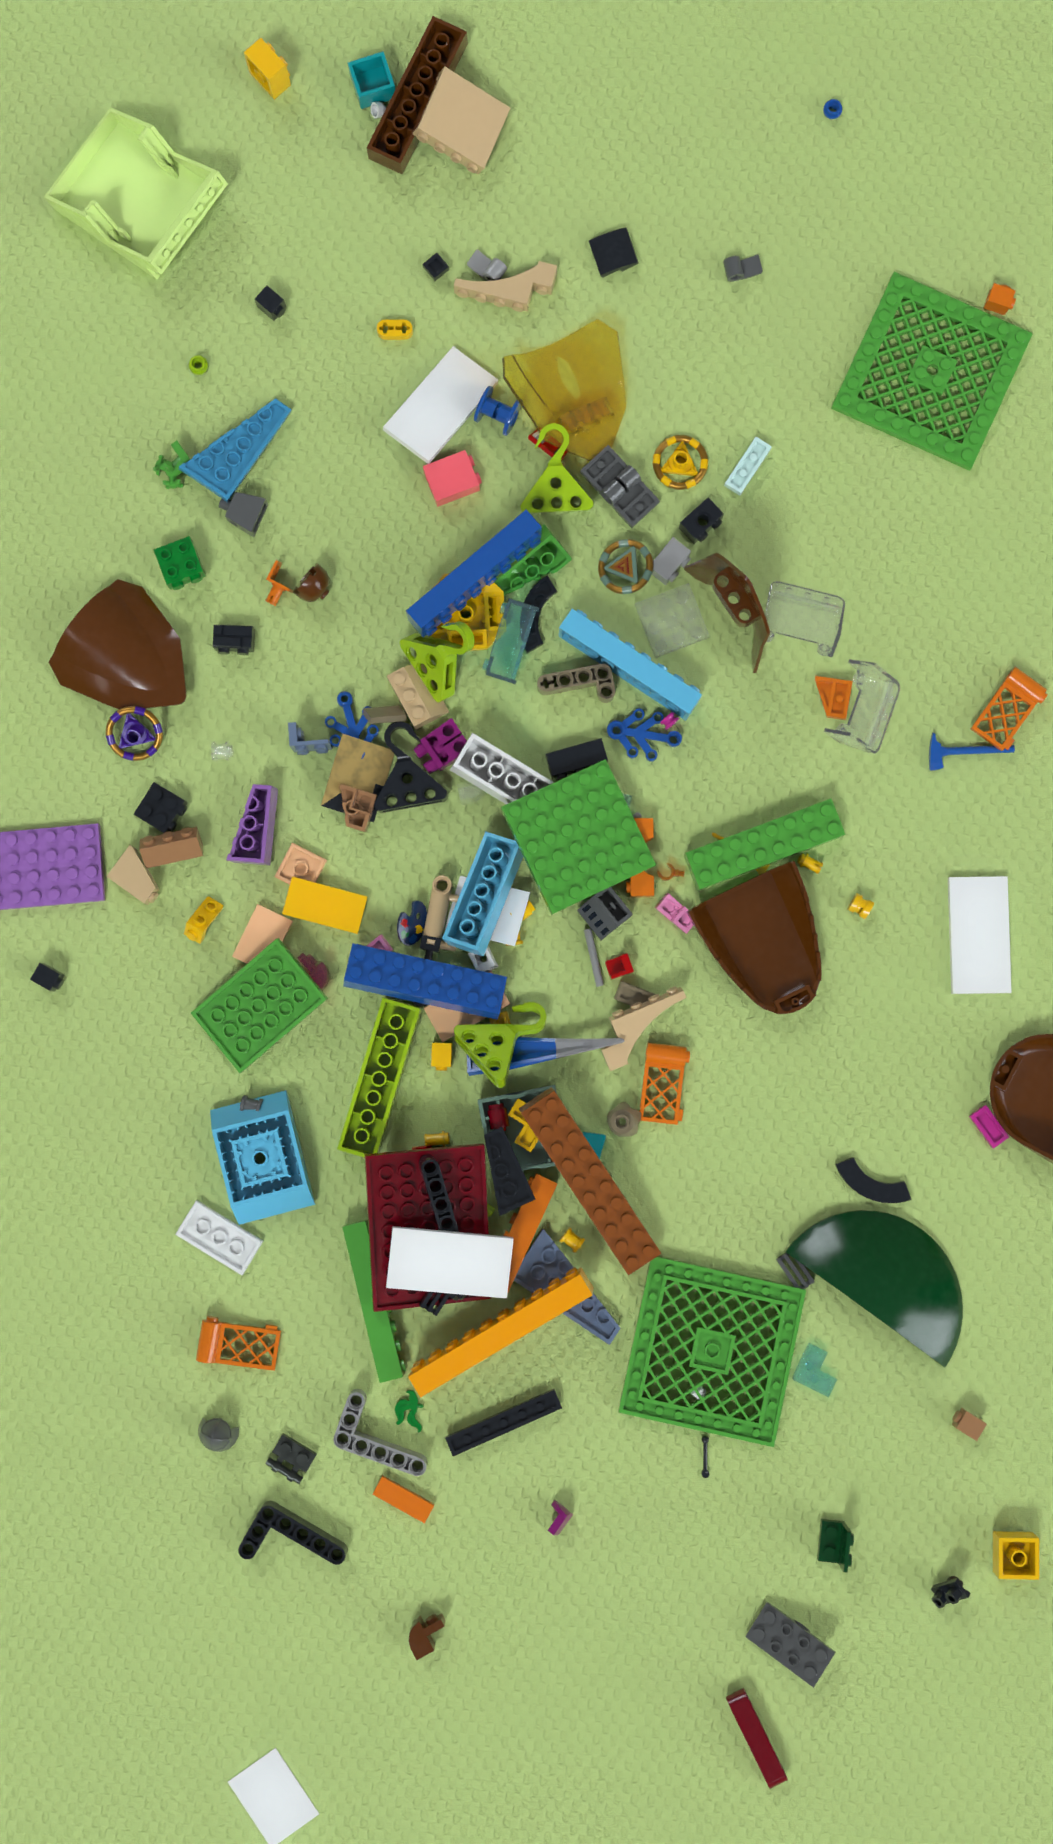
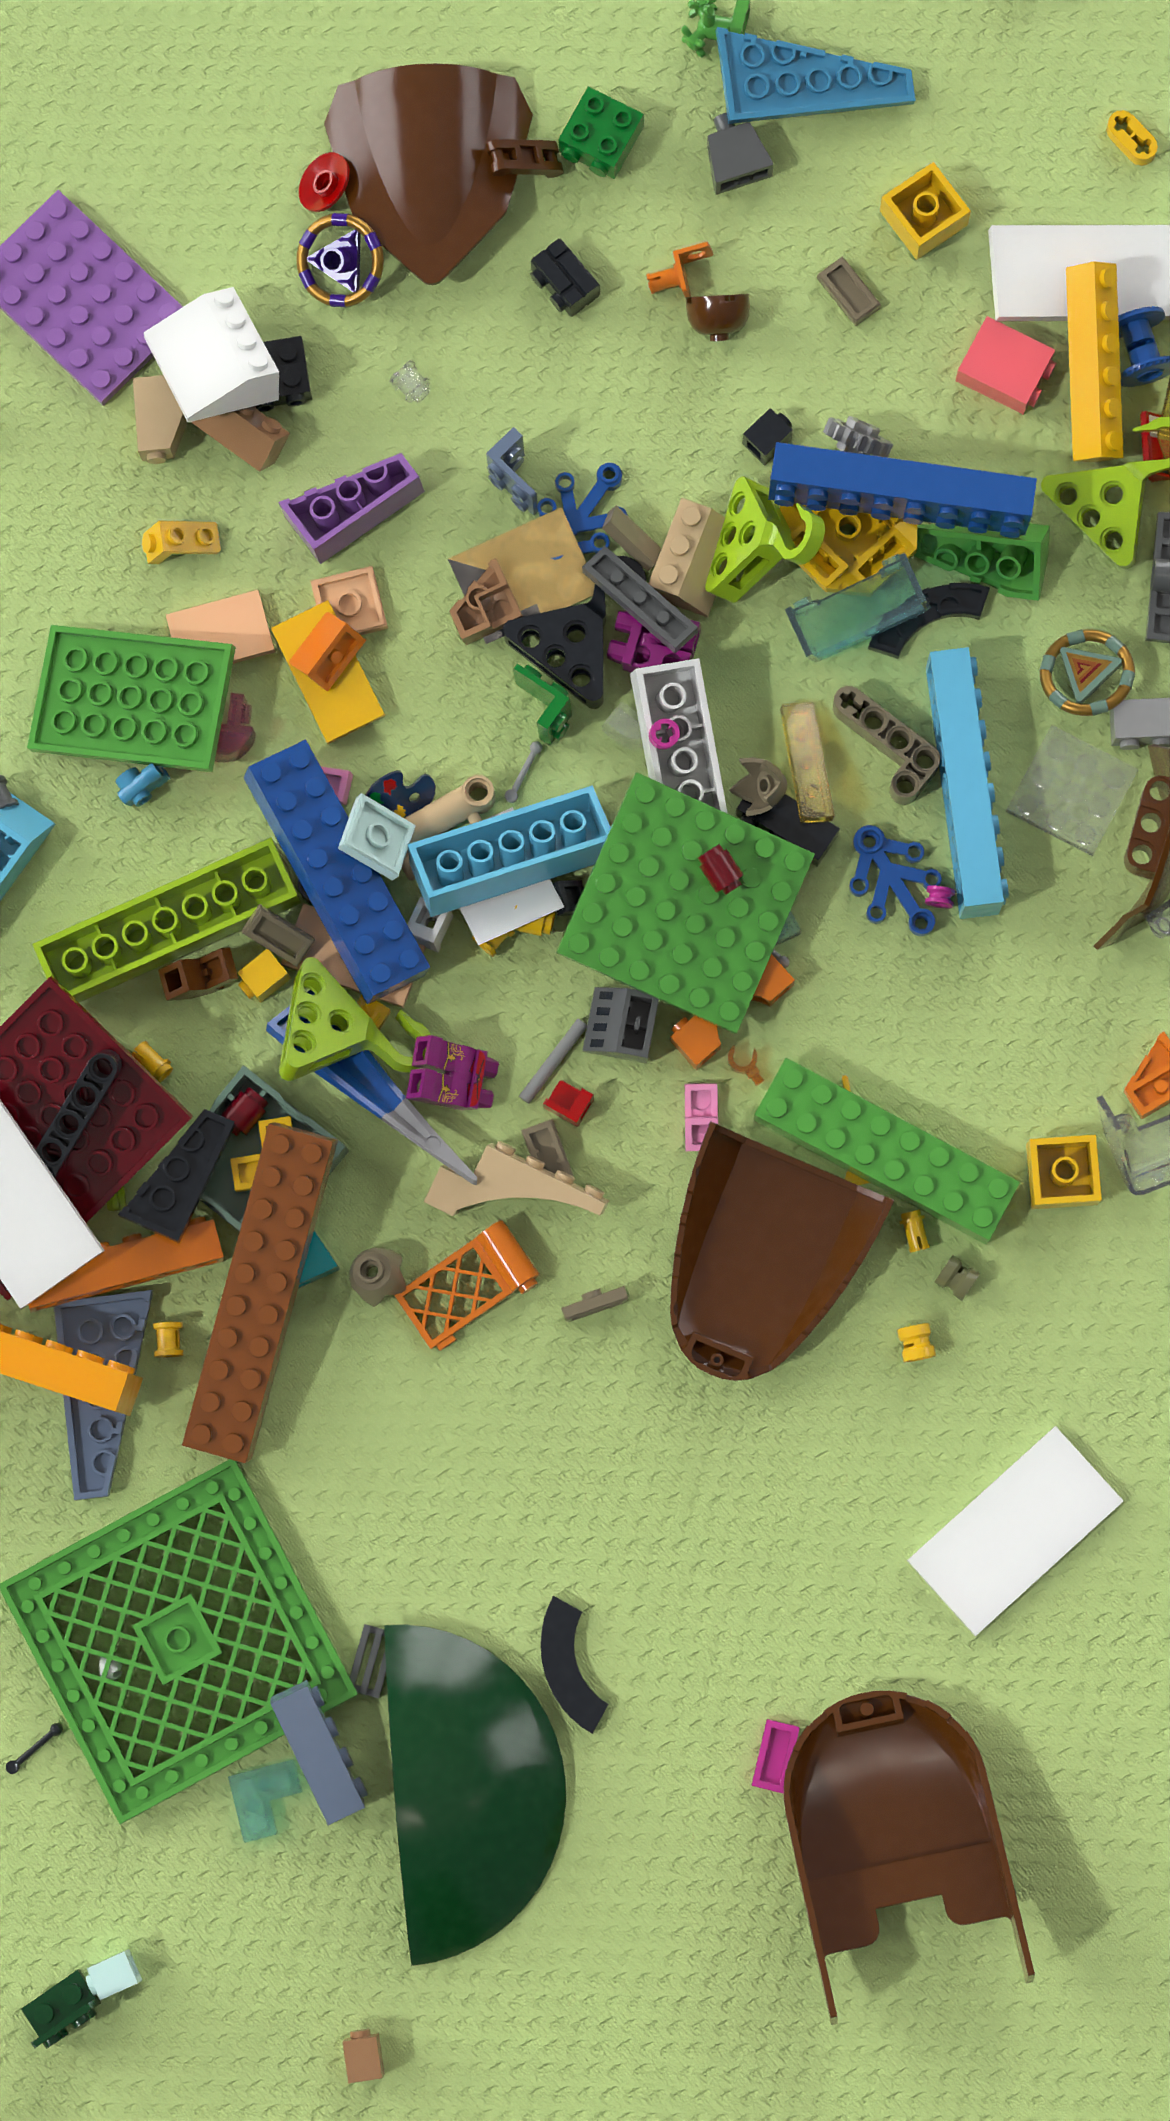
camera: 55 degrees right, 5 degrees down
none -> light aqua brick [86,1949,142,2000]
none -> dark azure plate [115,764,171,807]
none -> white slope [144,287,279,423]
none -> reddish brown brick [158,948,239,1001]
none -> dark tan tile [241,904,315,967]
none -> sand blue brick [270,1680,368,1825]
none -> orange panel [289,612,366,692]
none -> red dish [299,152,350,212]
none -> light aqua plate [338,793,416,881]
none -> magenta hips [406,1035,499,1111]
none -> reddish brown plate [486,139,564,178]
none -> light grey hinge [505,741,543,803]
none -> green bracket [513,664,572,745]
none -> black plate [553,880,584,916]
none -> dark tan plate [561,1286,628,1322]
none -> dark grey plate [582,546,698,653]
none -> dark pink bush [648,718,680,750]
none -> dark red brick [698,843,744,895]
none -> dark tan piece [729,757,787,816]
none -> black brick [742,408,793,466]
none -> clear yellow tile [780,702,835,823]
none -> dark tan tile [817,256,881,327]
none -> light grey gear [823,416,893,458]
none -> yellow brick [880,162,971,260]
none -> olive wheel [935,1255,980,1301]
none -> yellow brick [1026,1135,1102,1210]
none -> yellow brick [1066,261,1123,462]

